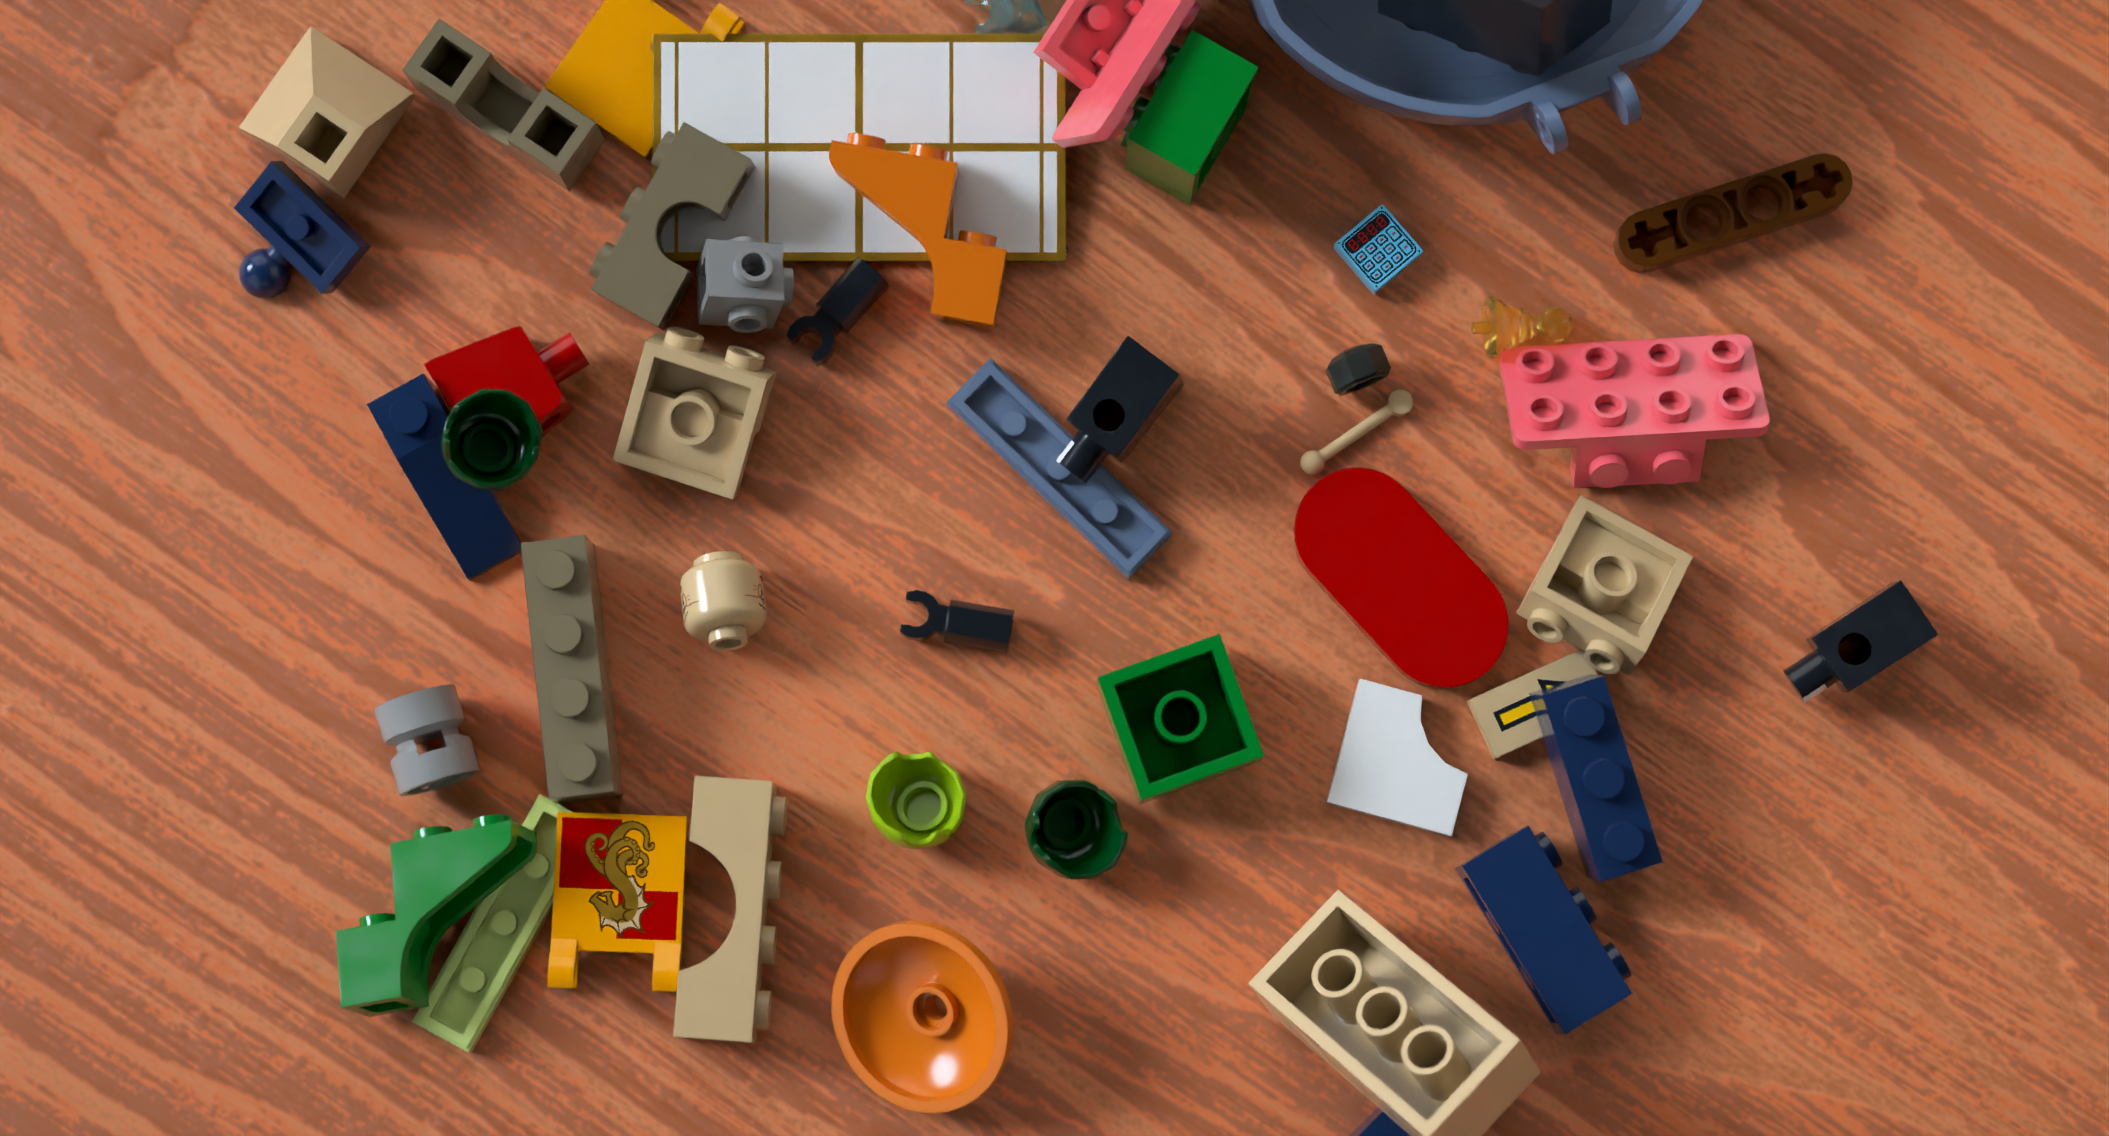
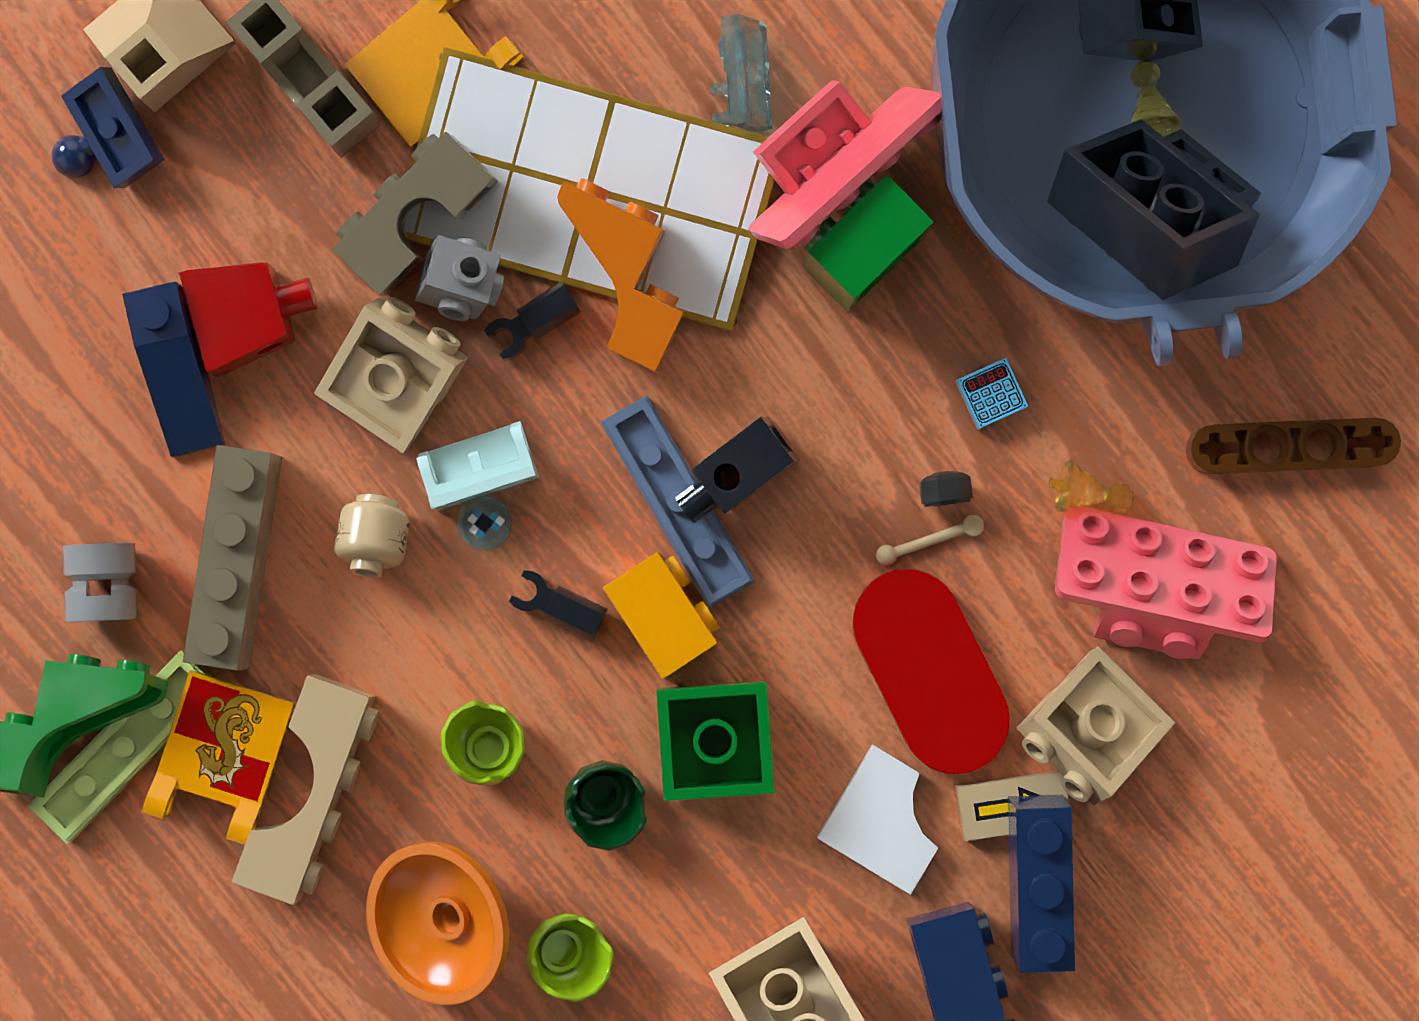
camera: 15 degrees right, 5 degrees up
dark green hair [441,389,543,491] -> none
black torso [1783,580,1939,703] -> none
none -> light aqua hinge [416,421,539,511]
none -> clear light blue tile [457,496,513,550]
none -> lime hair [526,913,614,1002]
none -> light orange brick [602,552,720,679]

